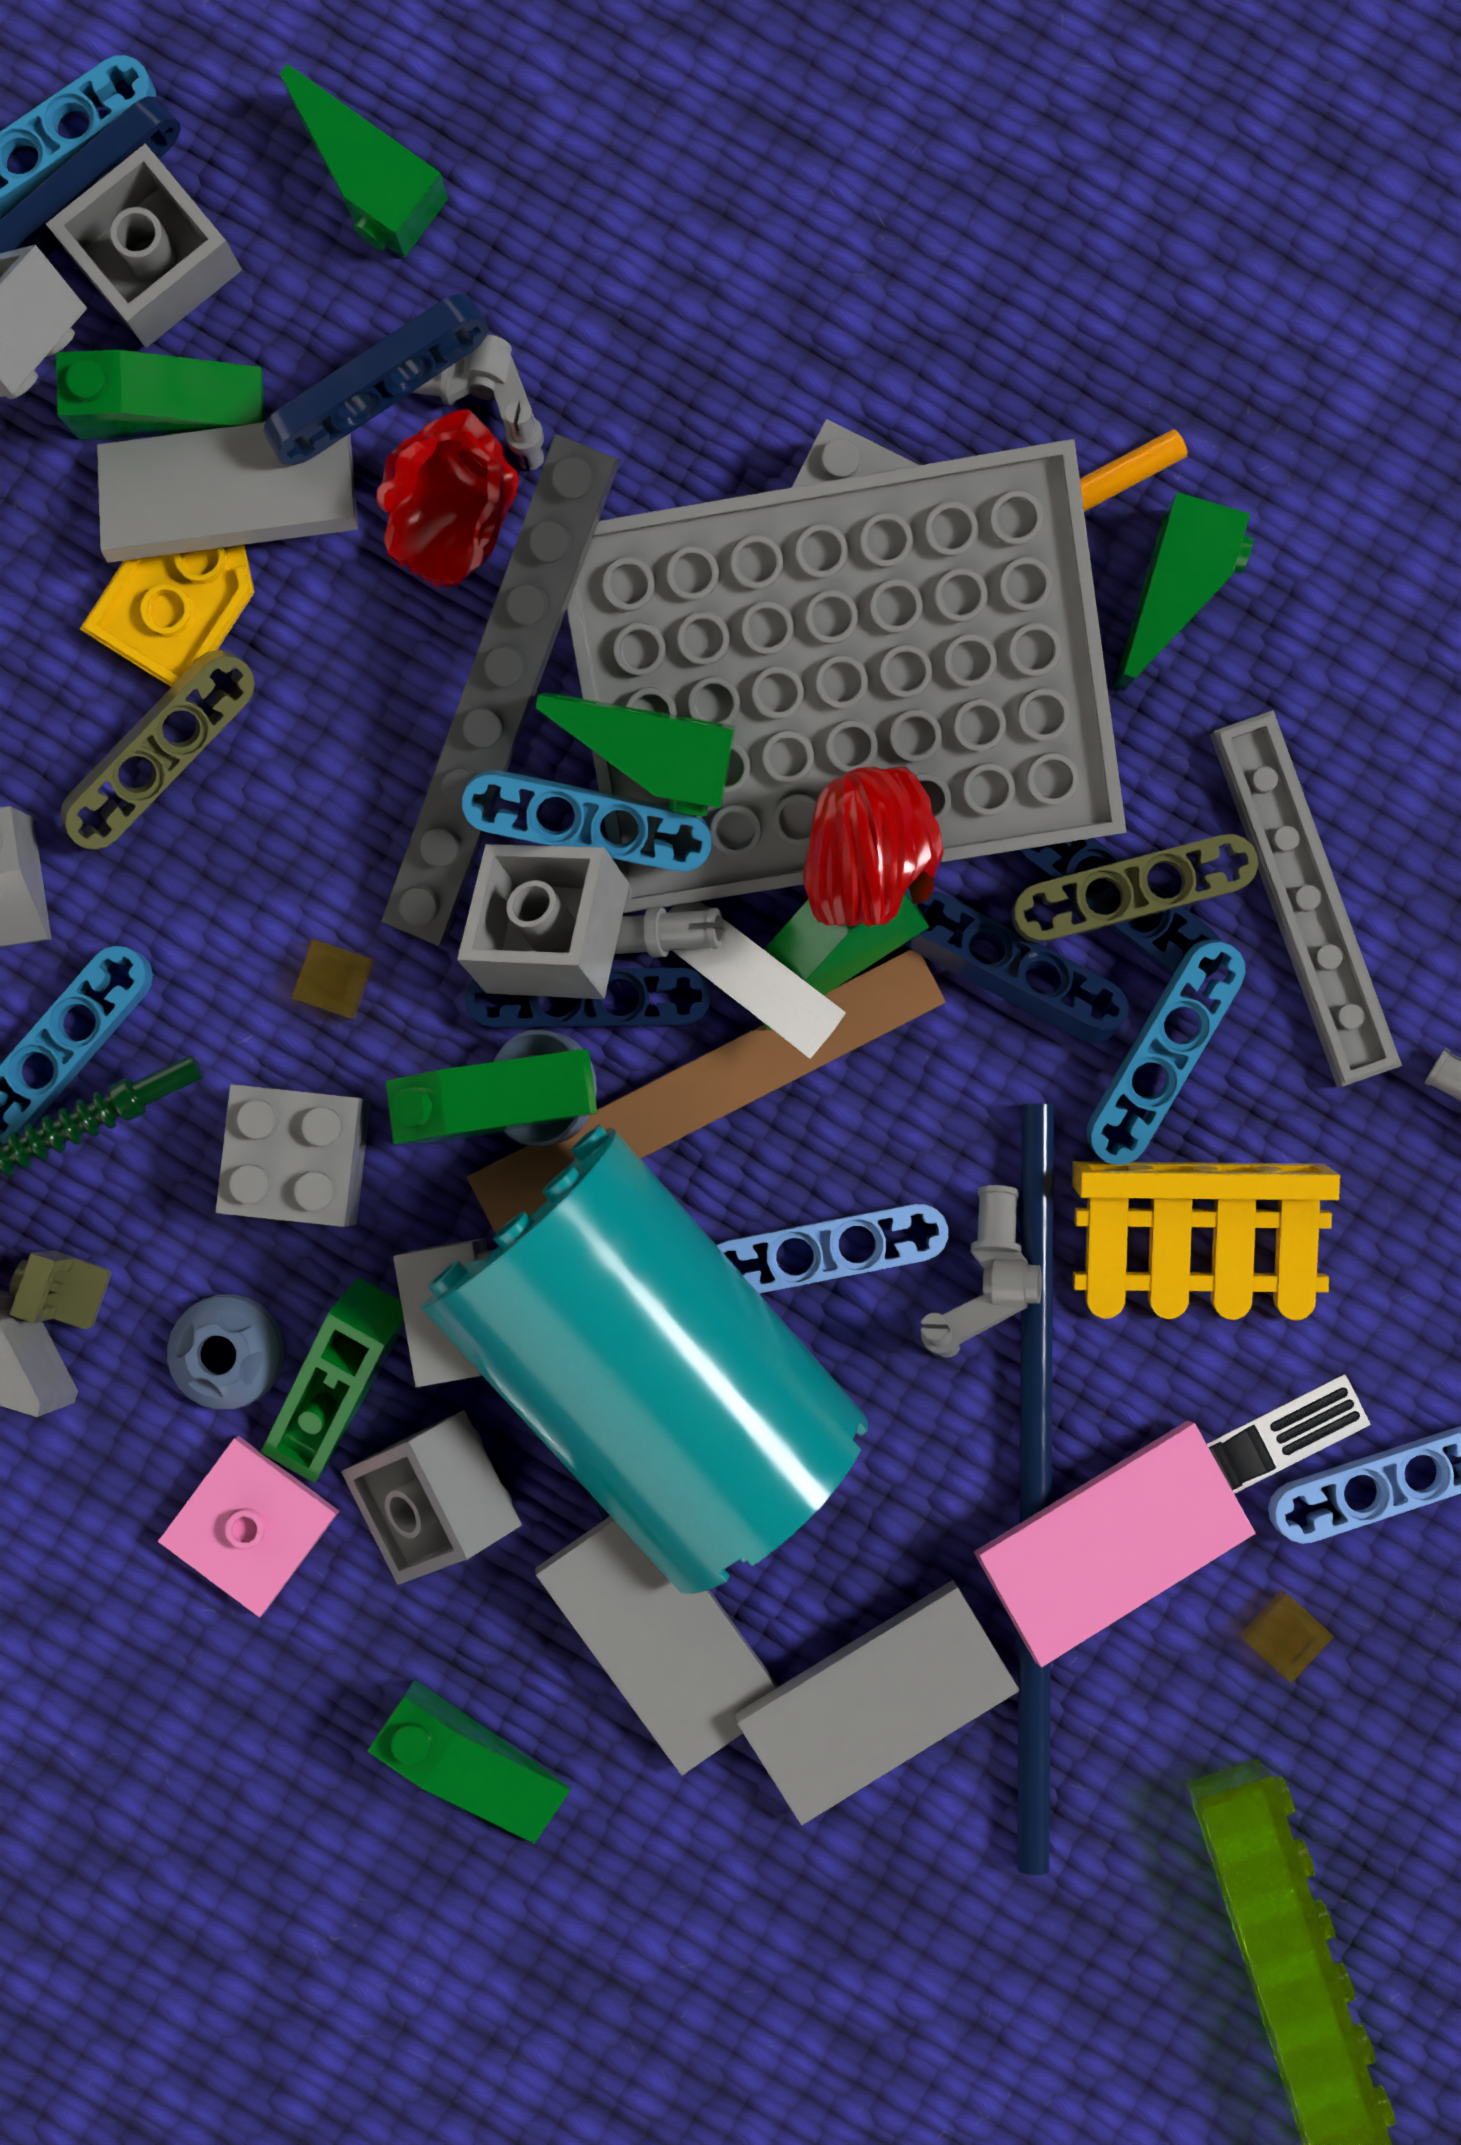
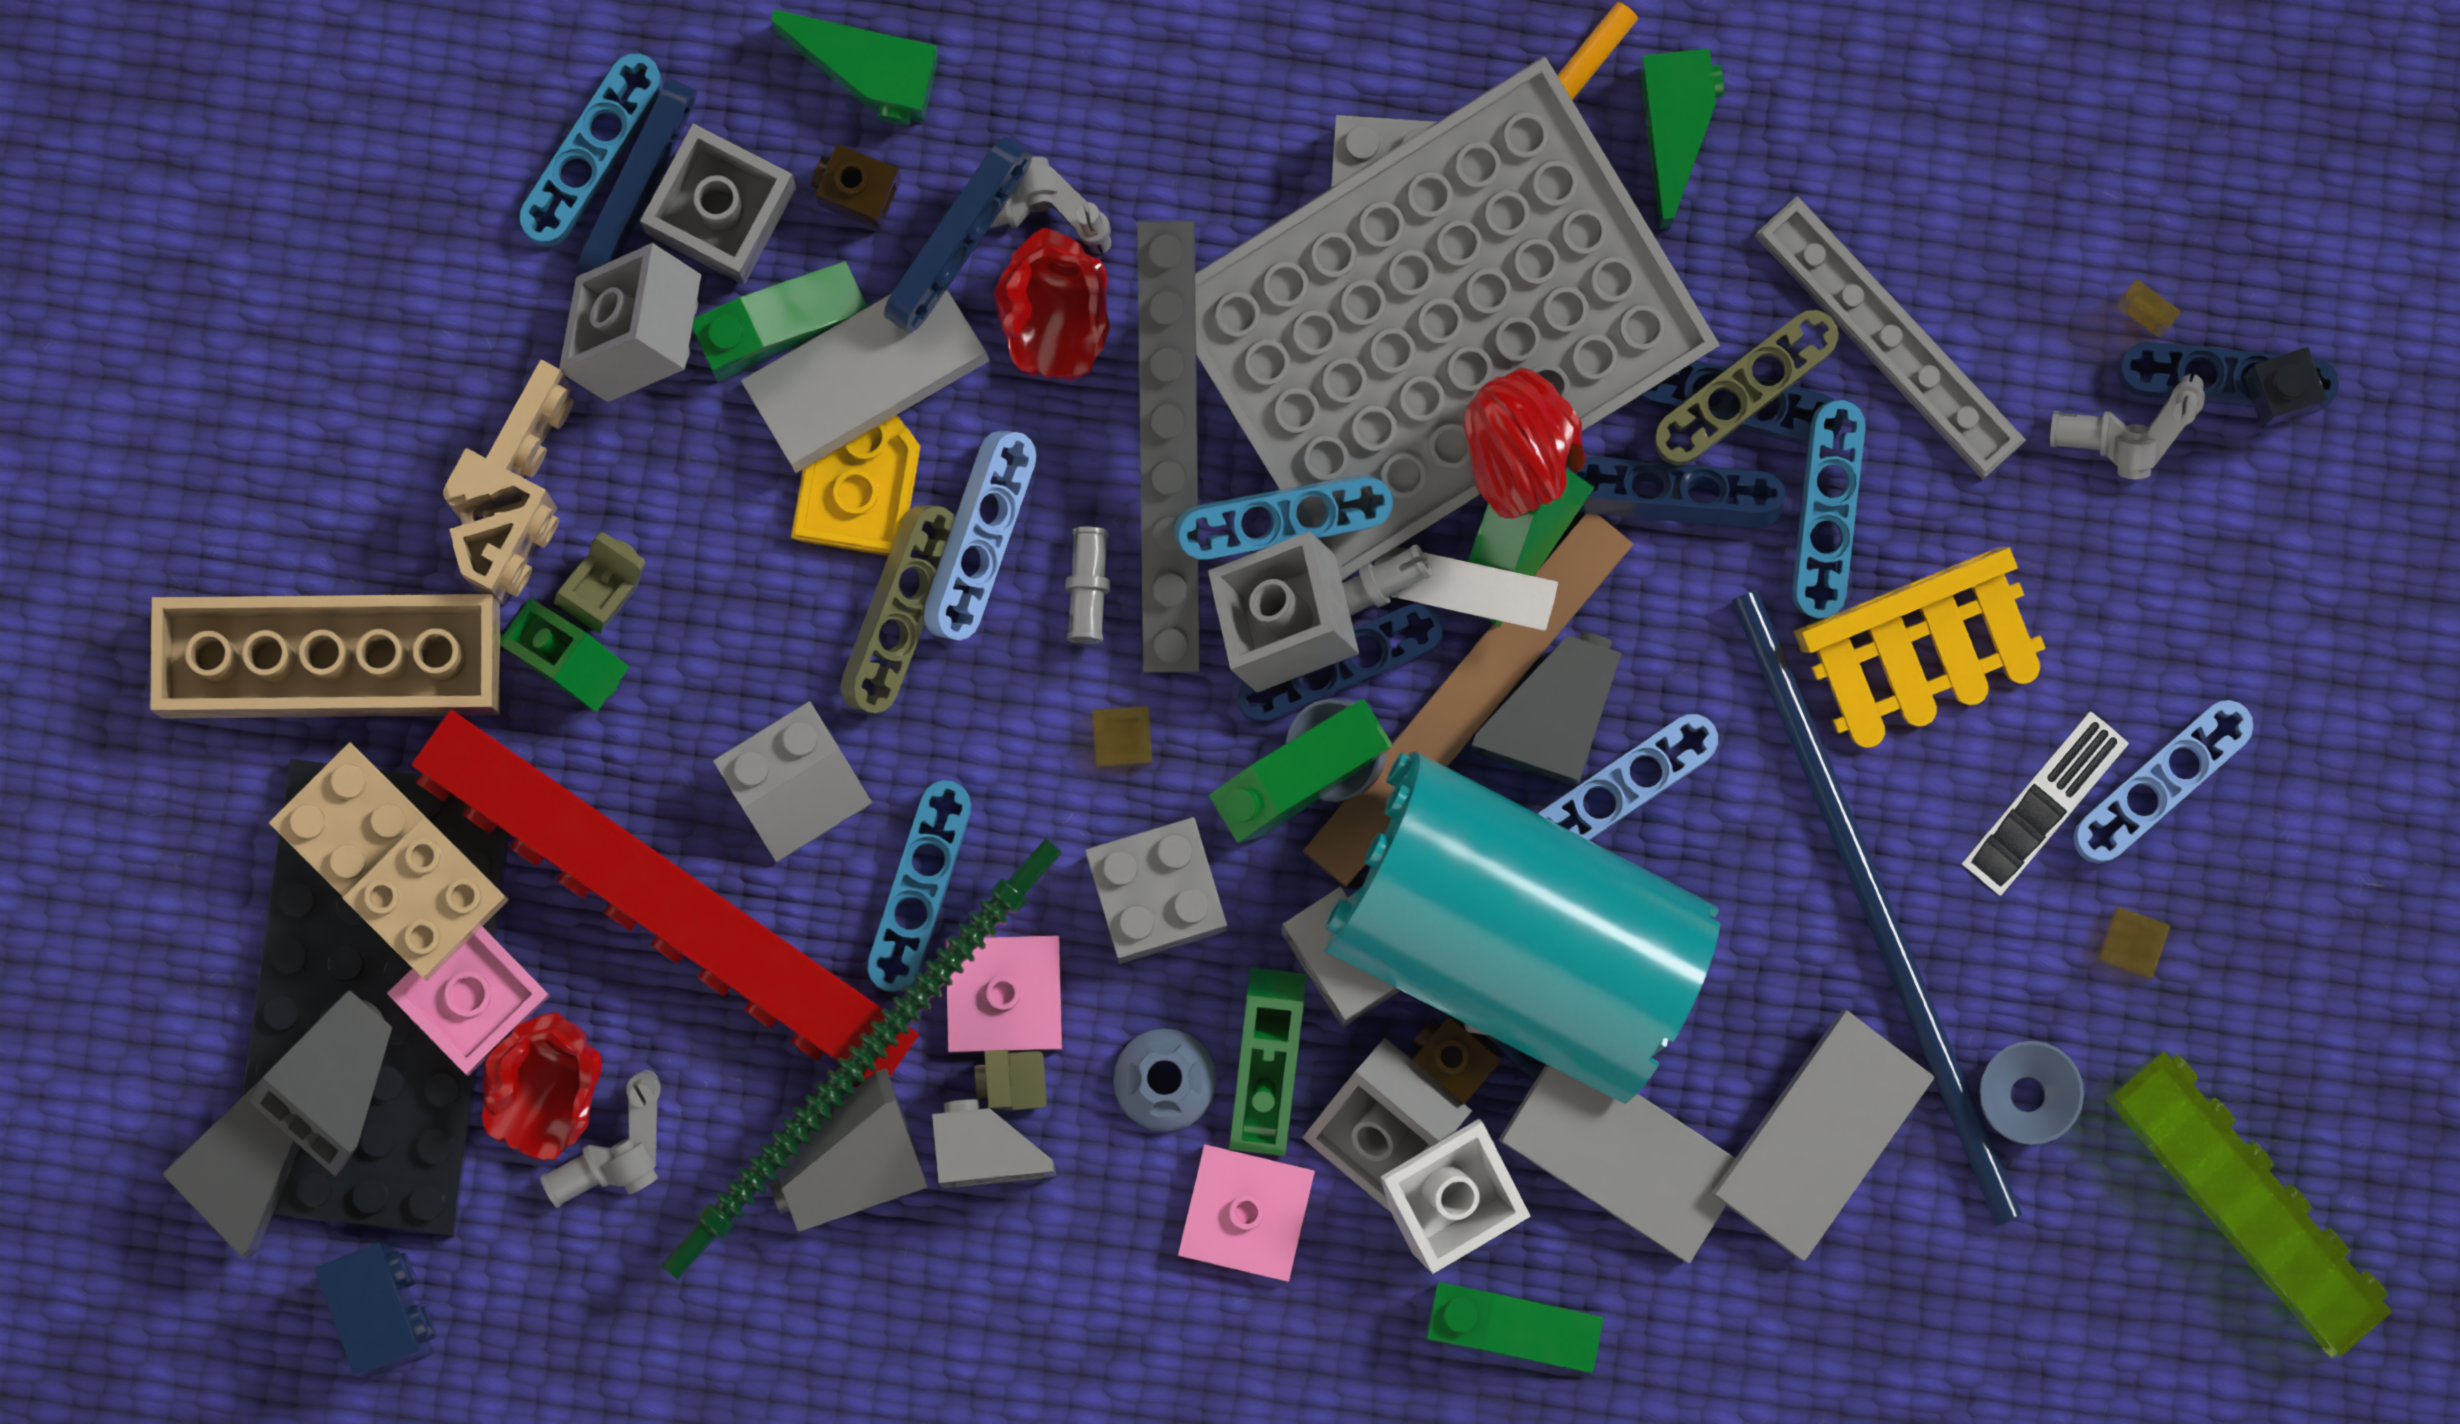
camera: 25 degrees left, 5 degrees down
green slope [536,692,736,816] -> none
light grey pin [921,1185,1042,1358] -> none
bright pink tile [974,1421,1256,1667] -> none
none -> dark brown brick [811,144,901,230]
none -> light blue beam [923,430,1036,640]
none -> bright pink plate [946,936,1062,1053]
none -> light grey pin [1065,527,1110,644]
none -> white slope [1381,1119,1531,1274]
none -> dark brown brick [1412,1016,1502,1104]
none -> dark grey slope [1469,631,1622,787]
none -> sand blue piece [1979,1041,2084,1145]

